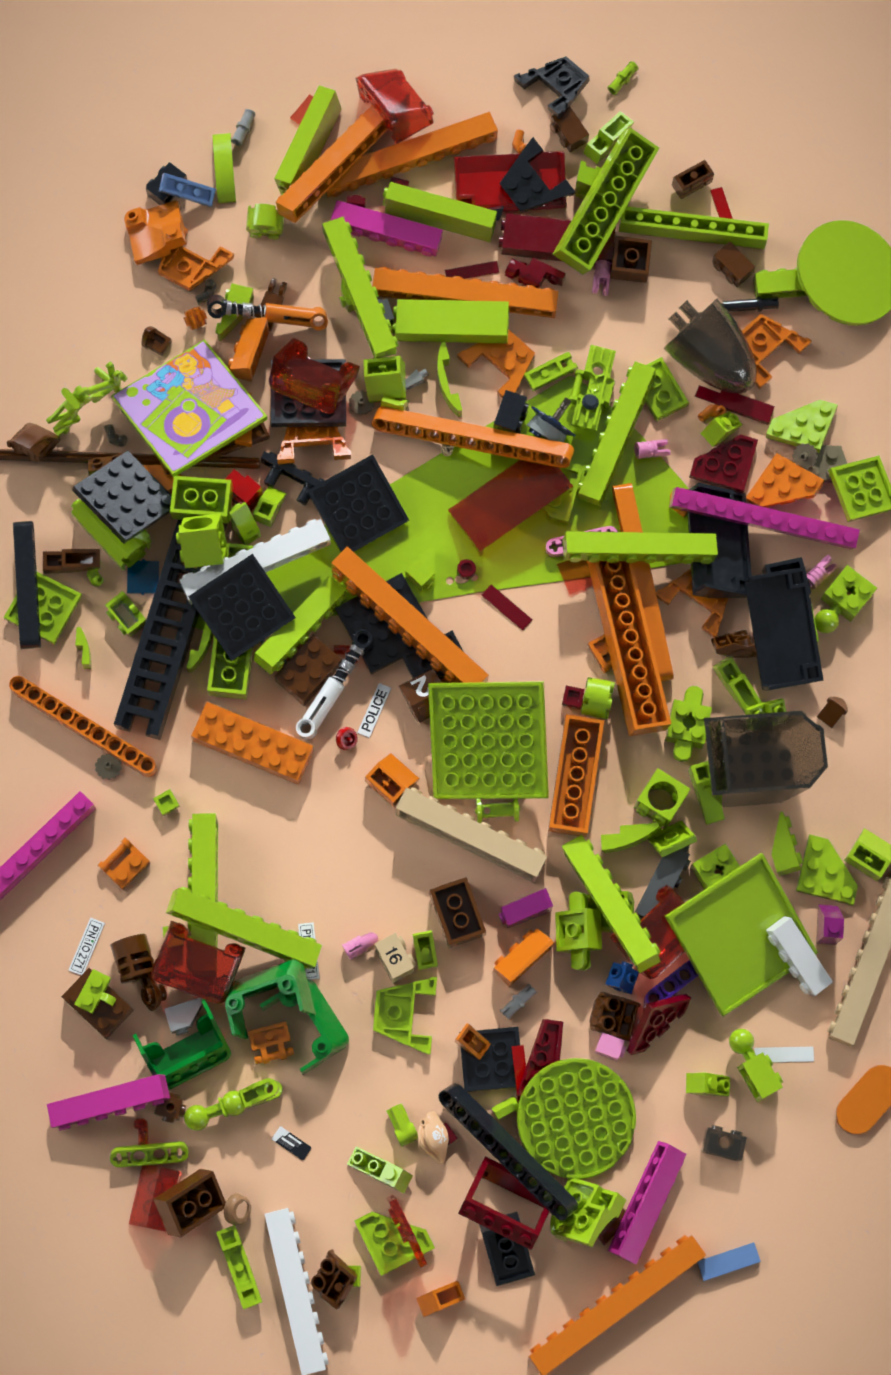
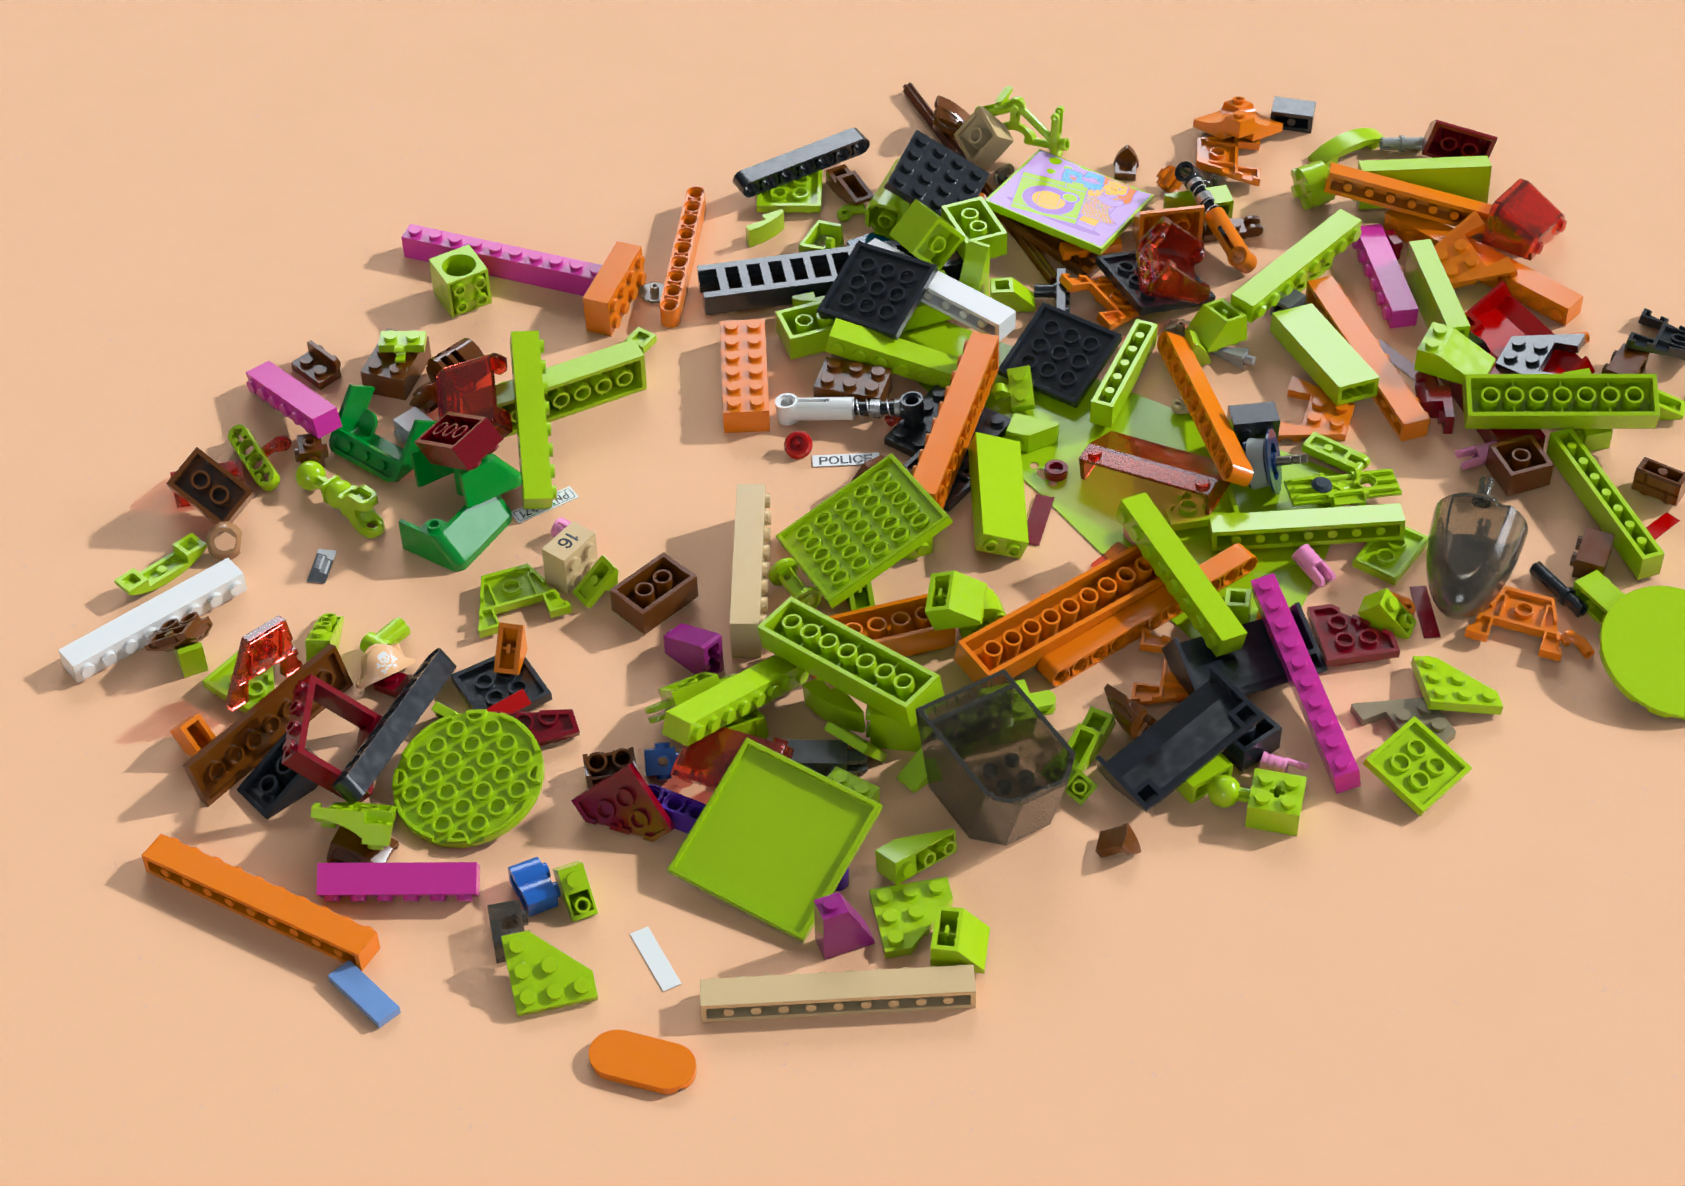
camera: 70 degrees right, 30 degrees down
white sticker [69,917,105,975] -> none
orange plate [97,838,150,890] -> none
medium blue tile [159,173,216,207] -> none
red brick [225,469,263,512] -> none
orange plate [248,1022,294,1064] -> none
orange slope [365,753,420,807] -> none
lime slope [437,342,462,417] -> none
orange slope [493,928,554,987] -> none
light grey pin [500,983,537,1020] -> none
bright pink brick [594,1032,626,1061] -> none
dark red tile [716,388,775,425] -> none
lime brick [729,1029,783,1102] -> none
orange plate [746,453,825,508] -> none
white brick [766,917,833,996] -> none
dark tan piece [792,443,818,469] -> none
none -> reddish brown plate [183,644,353,807]
none -> reddish brown bracket [291,340,342,390]
none -> dark red brick [414,411,503,471]
none -> lime brick [429,245,492,318]
none -> lime plate [501,931,598,1017]
none -> blue brick [508,857,561,917]
none -> orange brick [583,241,646,336]
none -> lime brick [757,596,945,728]
none -> lime slope [925,570,987,631]
none -> tan slope [953,106,1014,170]
none -> lime brick [968,432,1029,559]
none -> lime plate [992,365,1035,412]
none -> lime brick [1090,319,1158,428]
none -> lime slope [1225,588,1253,625]
none -> lime slope [1414,322,1496,385]
none -> dark red slope [1422,120,1498,158]
none -> orange wing [1434,211,1518,288]
none -> orange arm [1560,630,1595,659]

